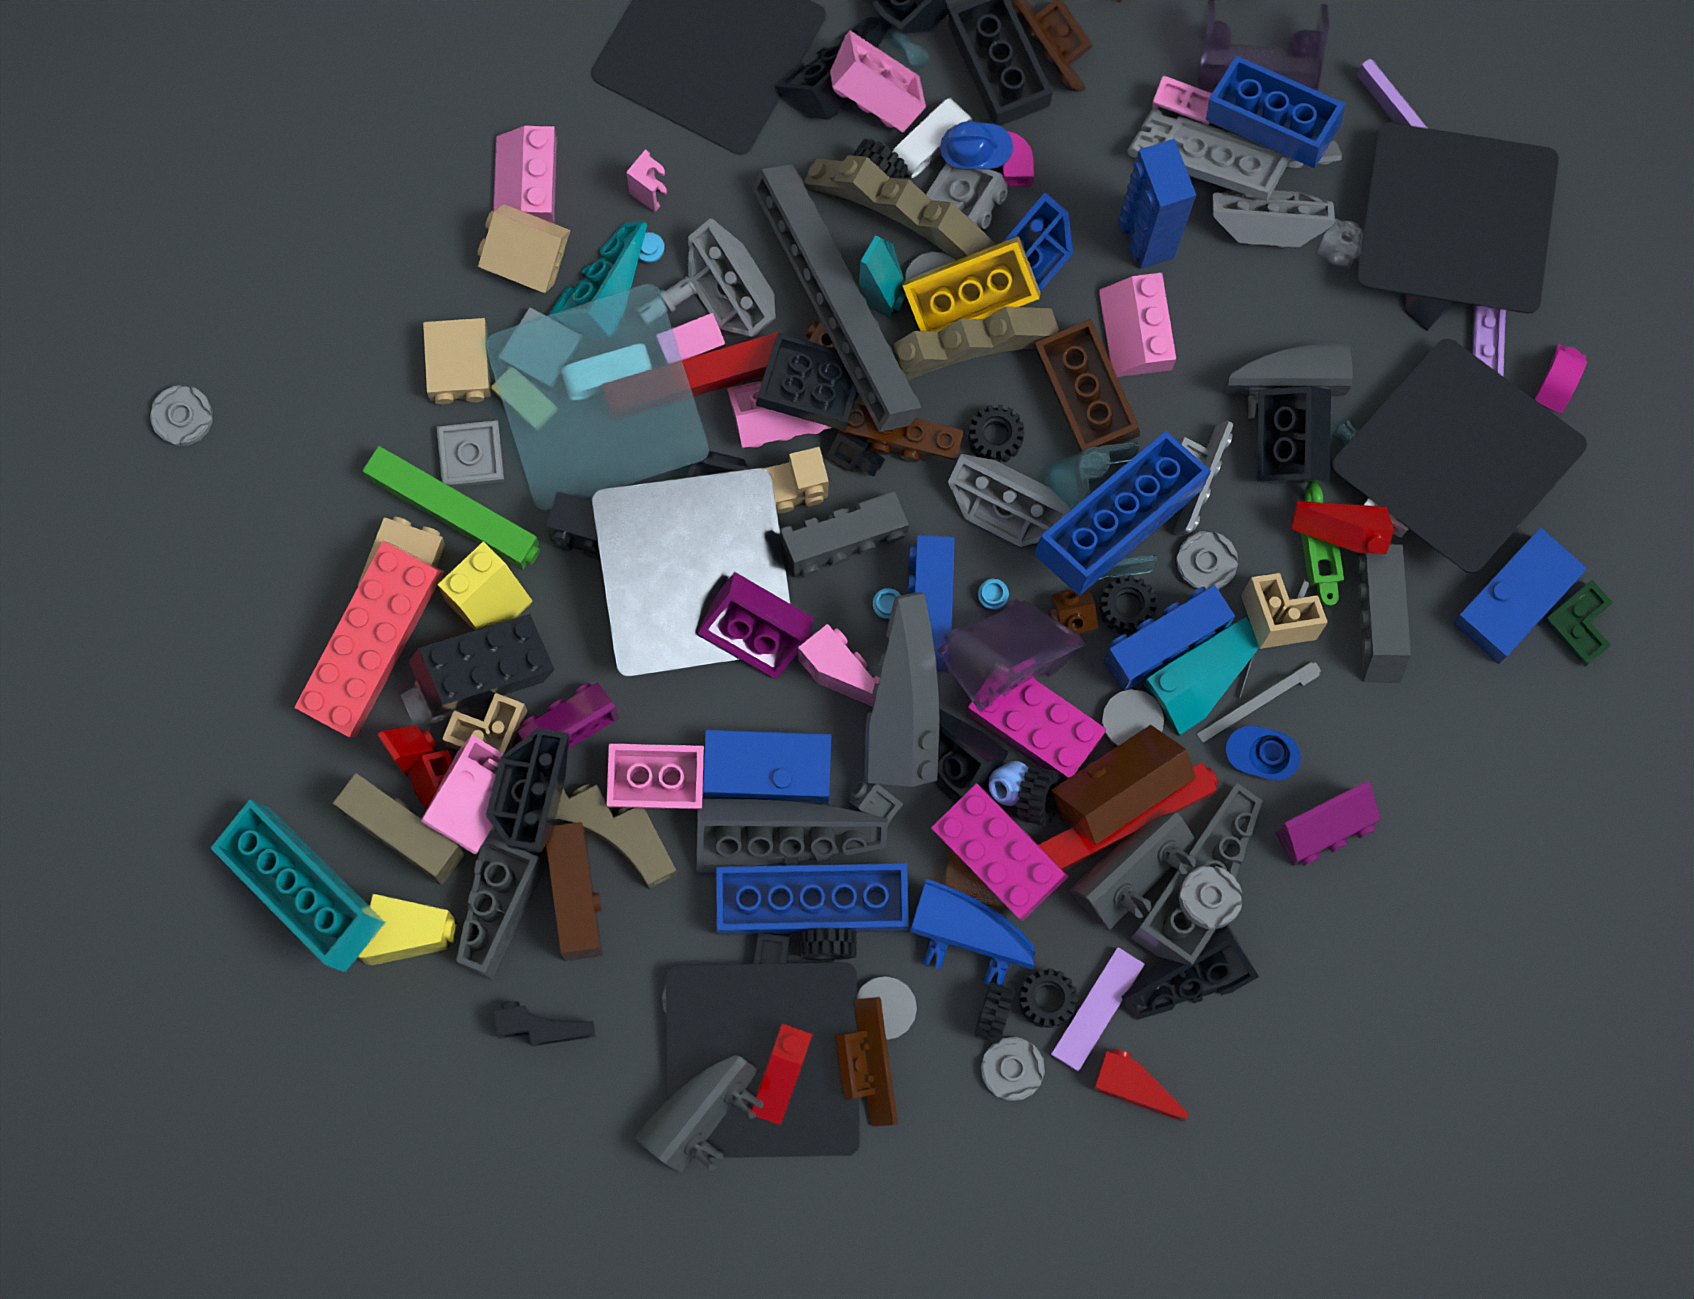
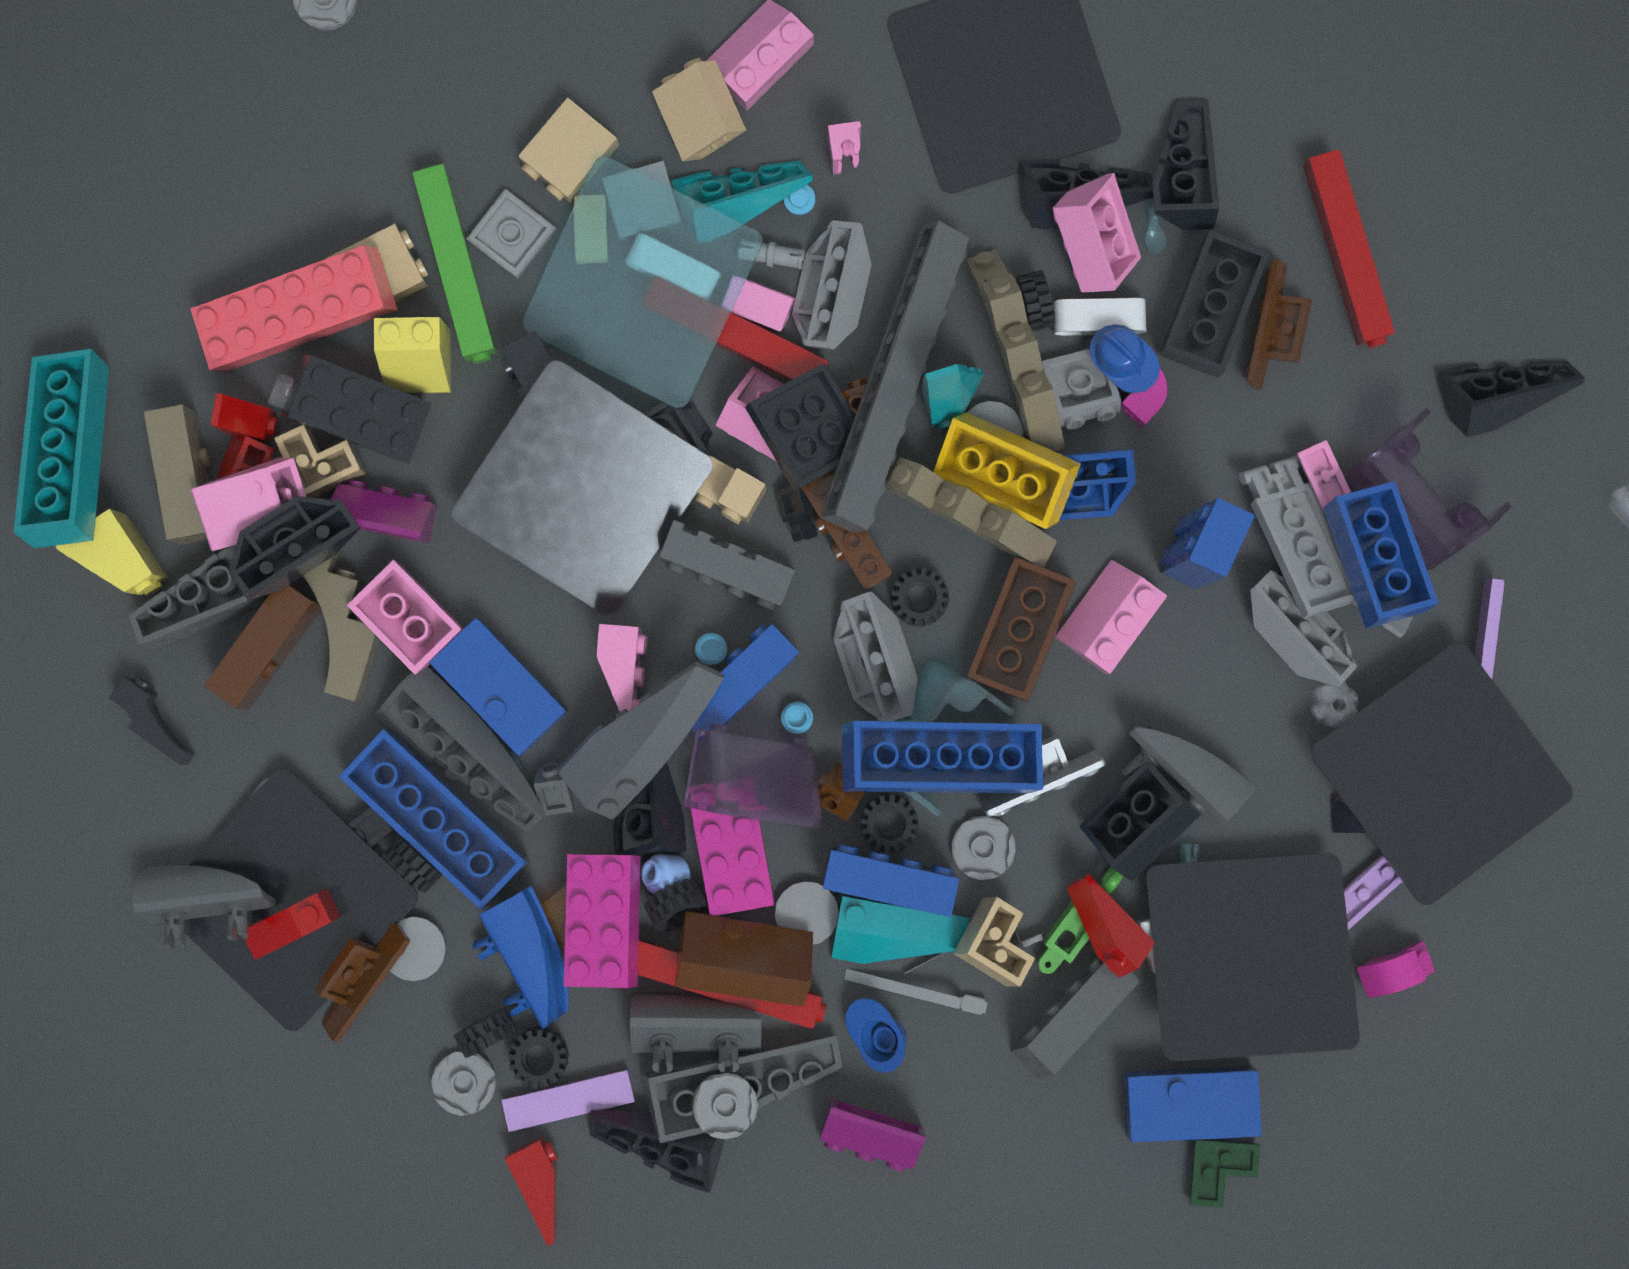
camera: 45 degrees right, 10 degrees up
magenta slope [697,572,814,679] -> none

